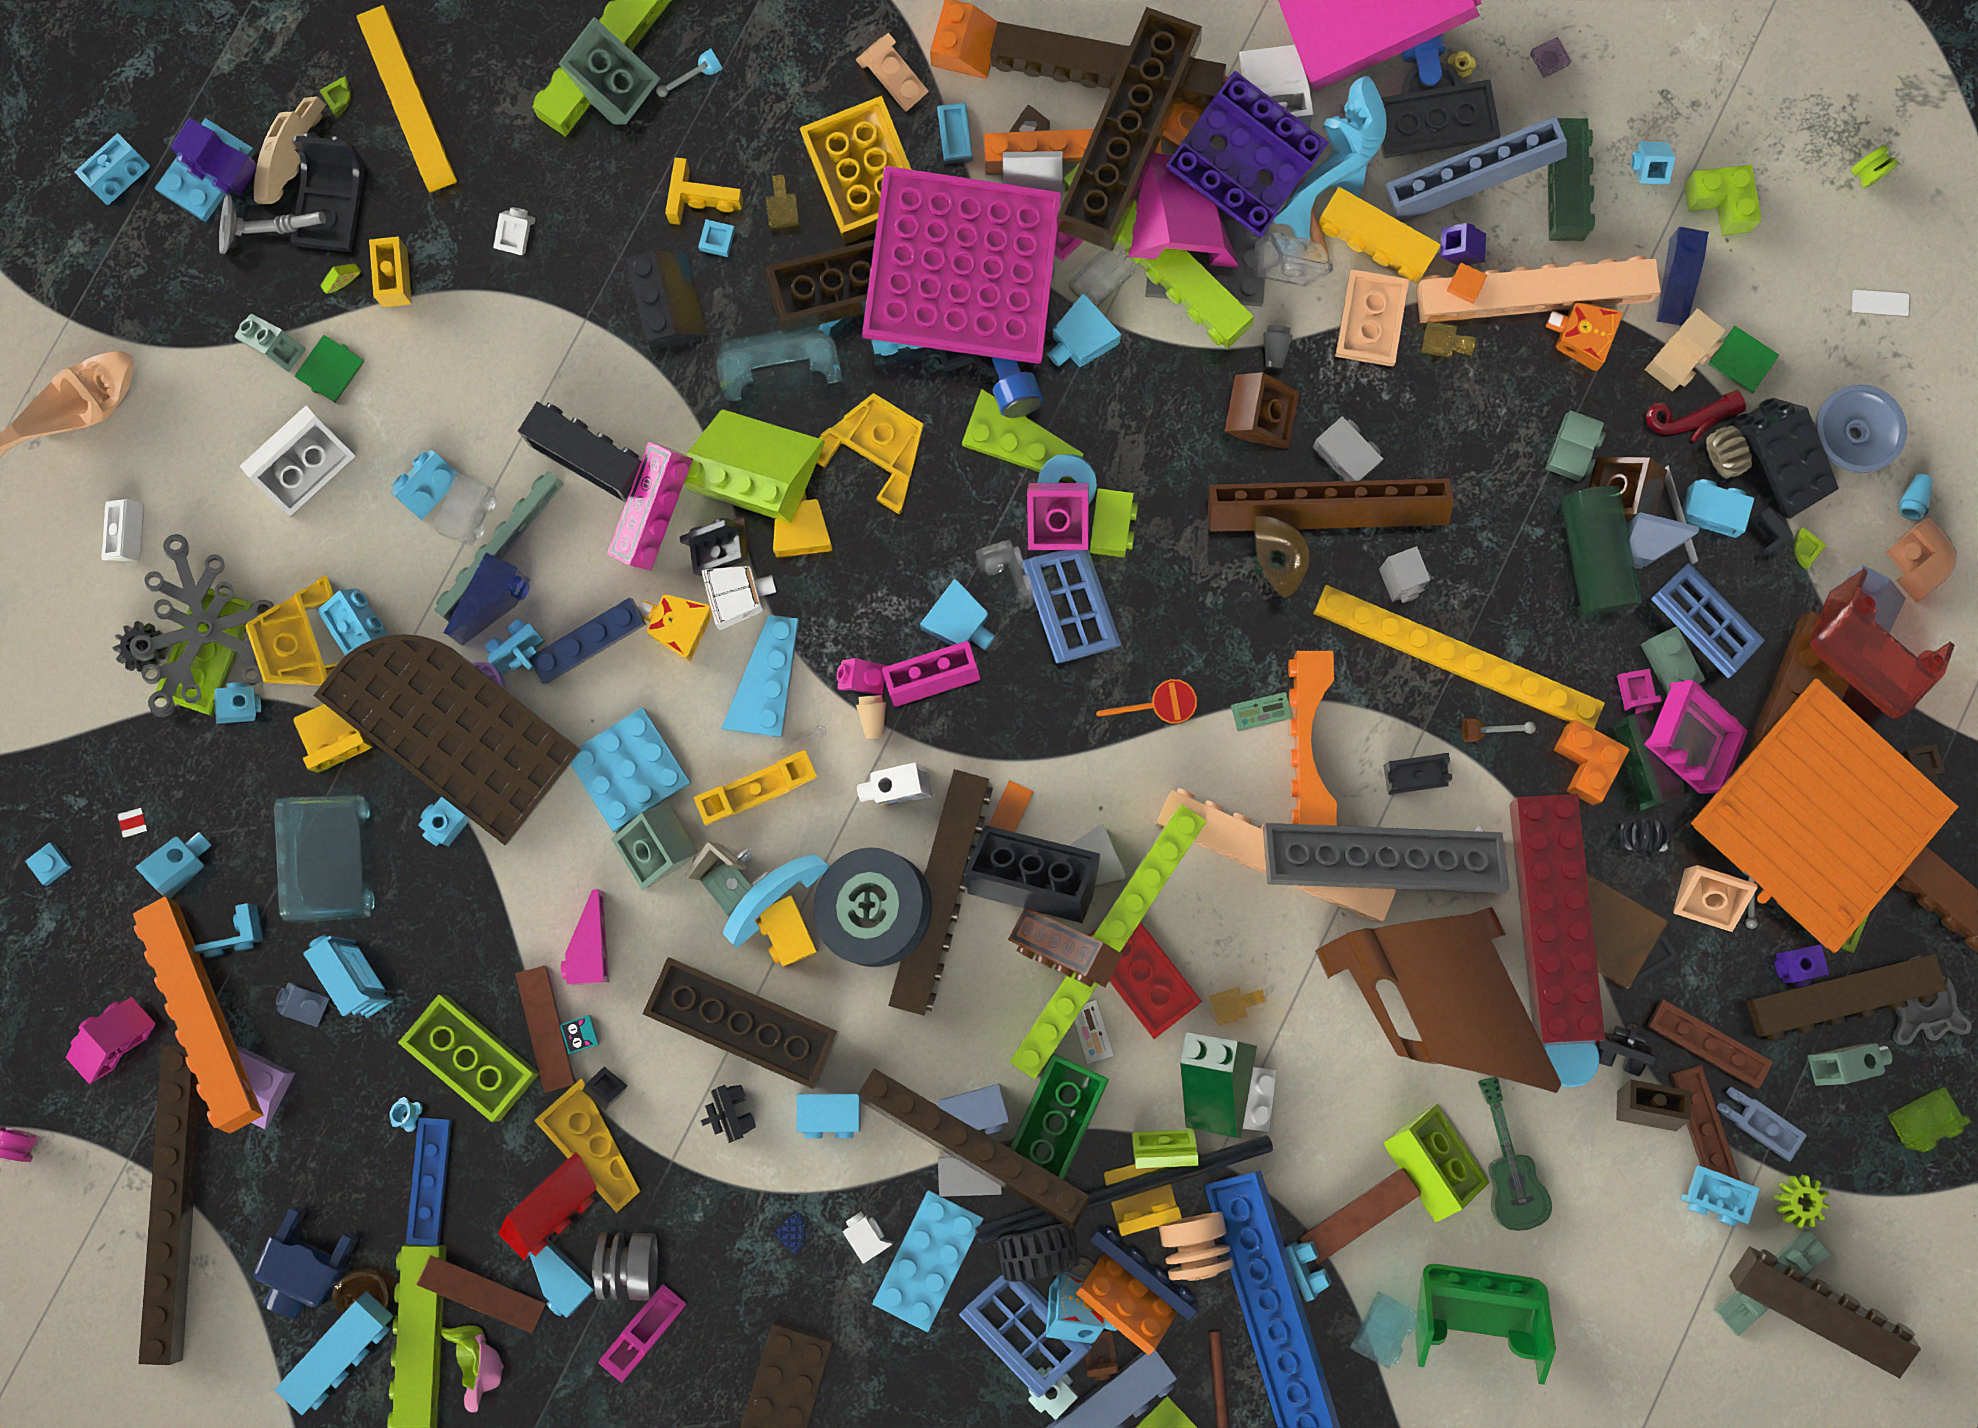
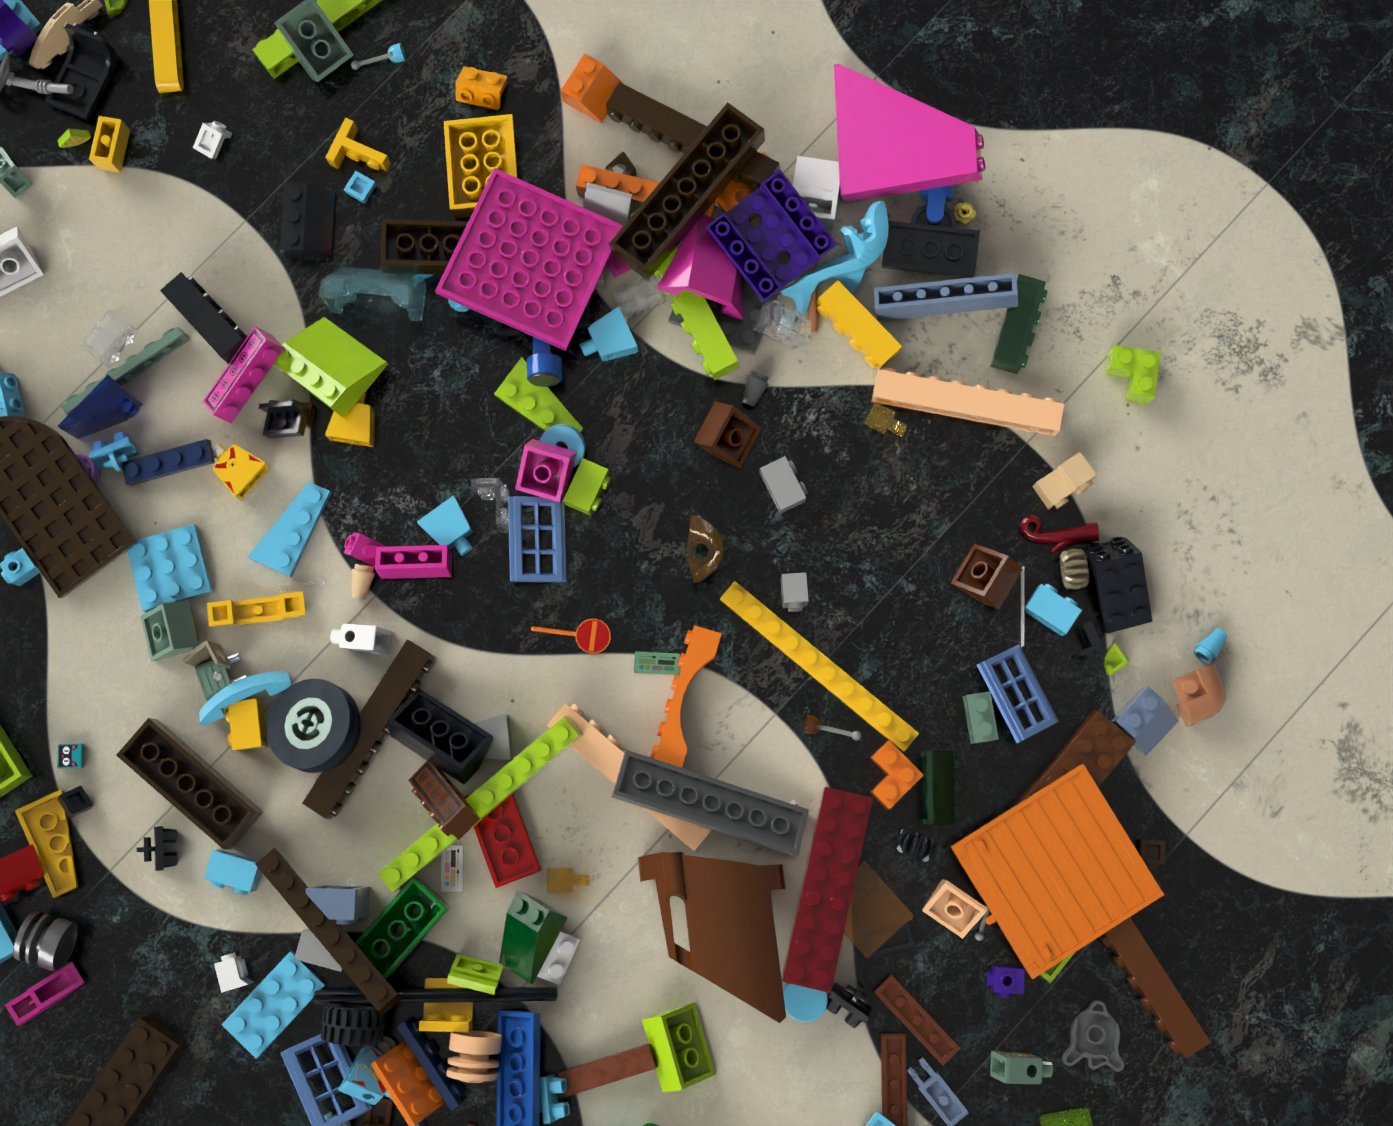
camera: 20 degrees right, 0 degrees up
green piece [294,334,365,403] -> none
medium azure bracket [390,449,462,520] -> none
copper tile [515,965,575,1093] -> none
dark pink slope [561,889,609,985] -> none
white torso [702,566,776,630] -> none
clear yellow plate [766,175,799,229] -> none
clear blue tile [774,1211,806,1256] -> none
yellow wing [817,393,924,515] -> none
light nougat bracket [855,33,929,112] -> none
medium azure tile [937,103,973,165] -> none
orange sticker [988,780,1034,832] -> none
reddish brown brick [1208,478,1454,531] -> none
light nougat plate [1335,269,1409,367] -> none
black hinge [1383,753,1452,795] -> none
dark purple brick [1440,223,1486,266] -> none
orange tile [1447,263,1488,304] -> none
clear green piece [1478,1077,1552,1231] -> none
clear purple plate [1530,37,1571,78] -> none
orange torso [1545,303,1623,372] -> none
sand green brick [1545,410,1606,482] -> none
clear green brick [1560,486,1642,617] -> none
dark brown brick [1616,1079,1691,1131] -> none
sand blue slope [1617,512,1699,568] -> none
dark pink bracket [1617,669,1662,714] -> none
medium azure brick [1631,141,1675,184] -> none
dark pink window [1644,680,1748,794] -> none
clear blue slope [1656,226,1709,326] -> none
green piece [1708,325,1779,394] -> none
dark brown brick [1746,954,1947,1041] -> none
clear red windscreen [1810,568,1955,719] -> none
sand blue dish [1815,384,1907,473] -> none
lime wheel [1850,144,1900,189] -> none
white sticker [1852,290,1909,316] -> none
none -> light orange bracket [456,66,507,110]

